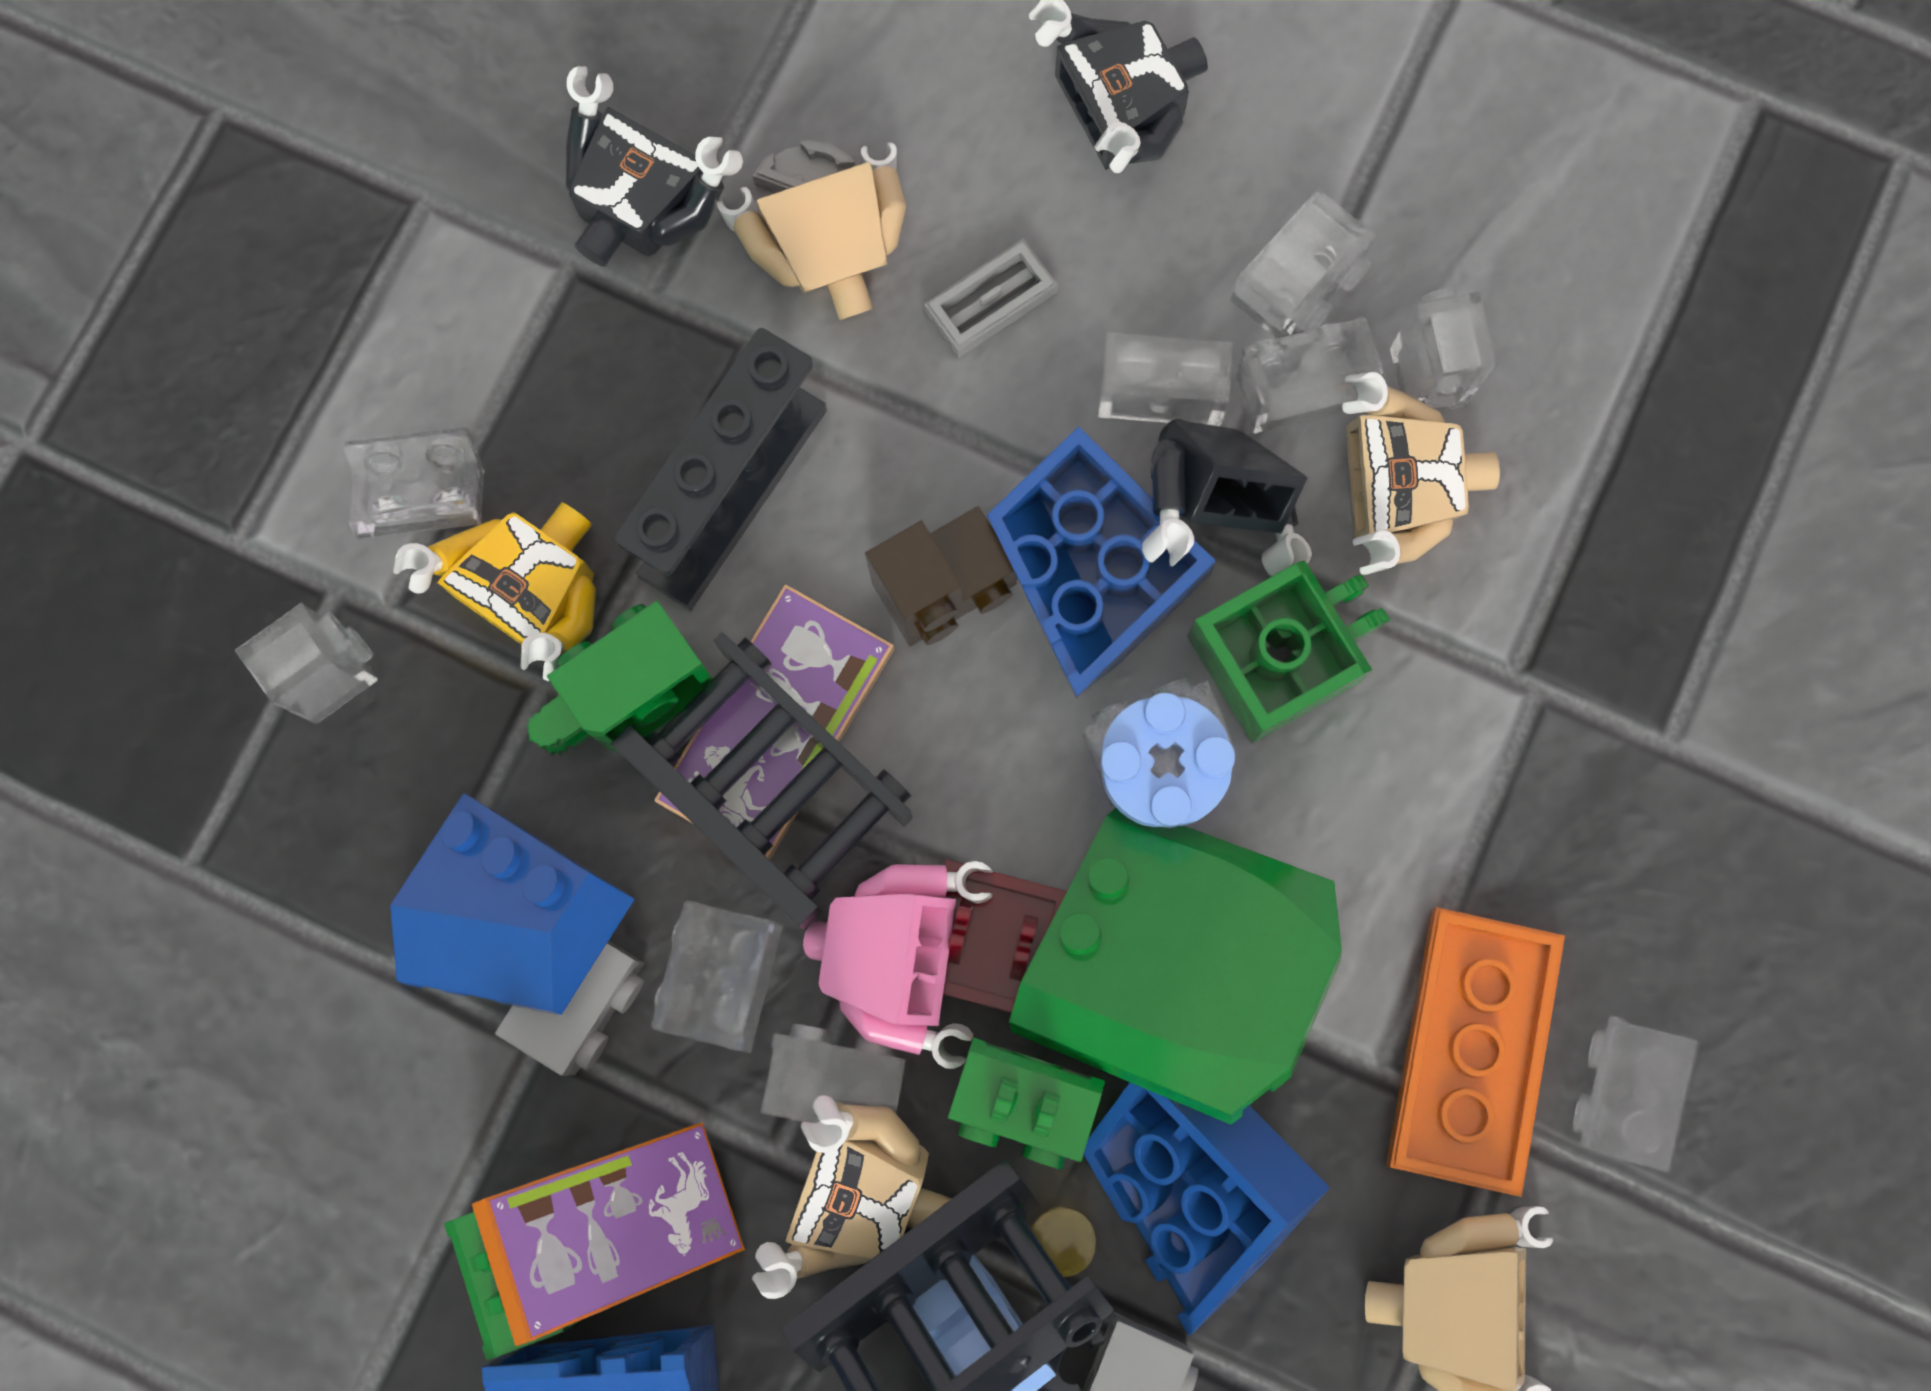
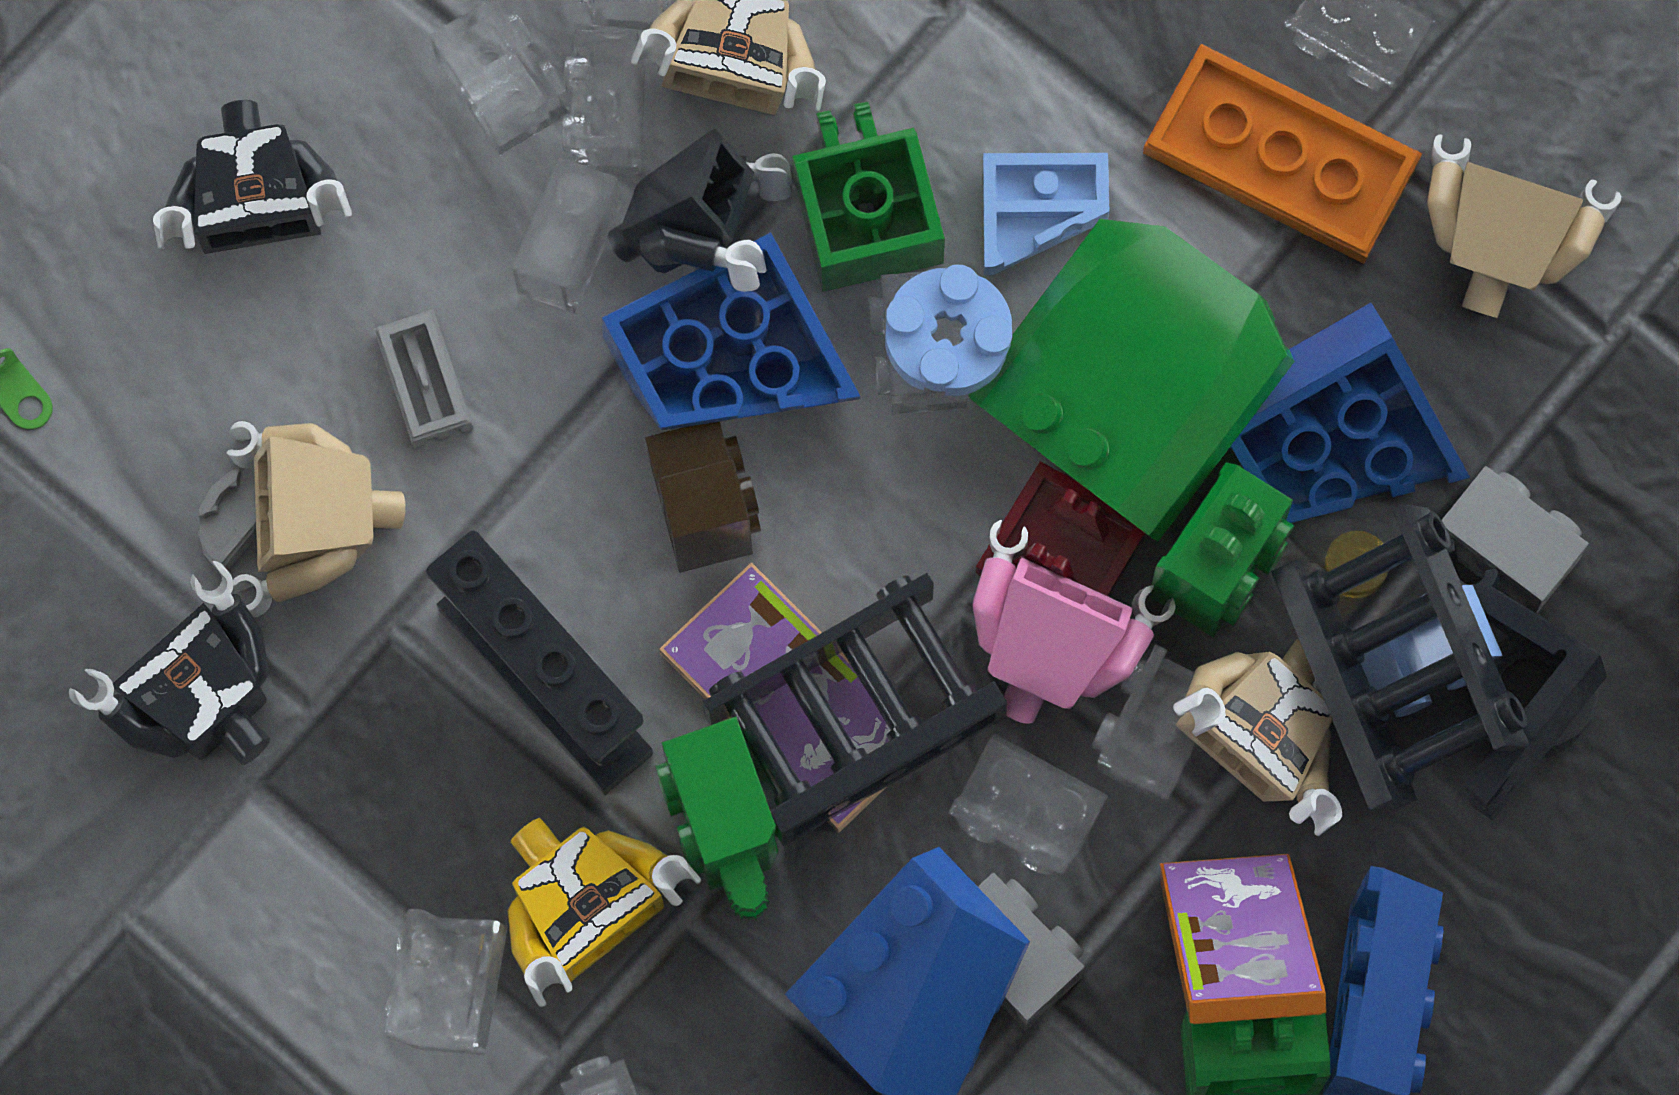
camera: 75 degrees left, 5 degrees down
none -> light blue wing [983,153,1109,275]

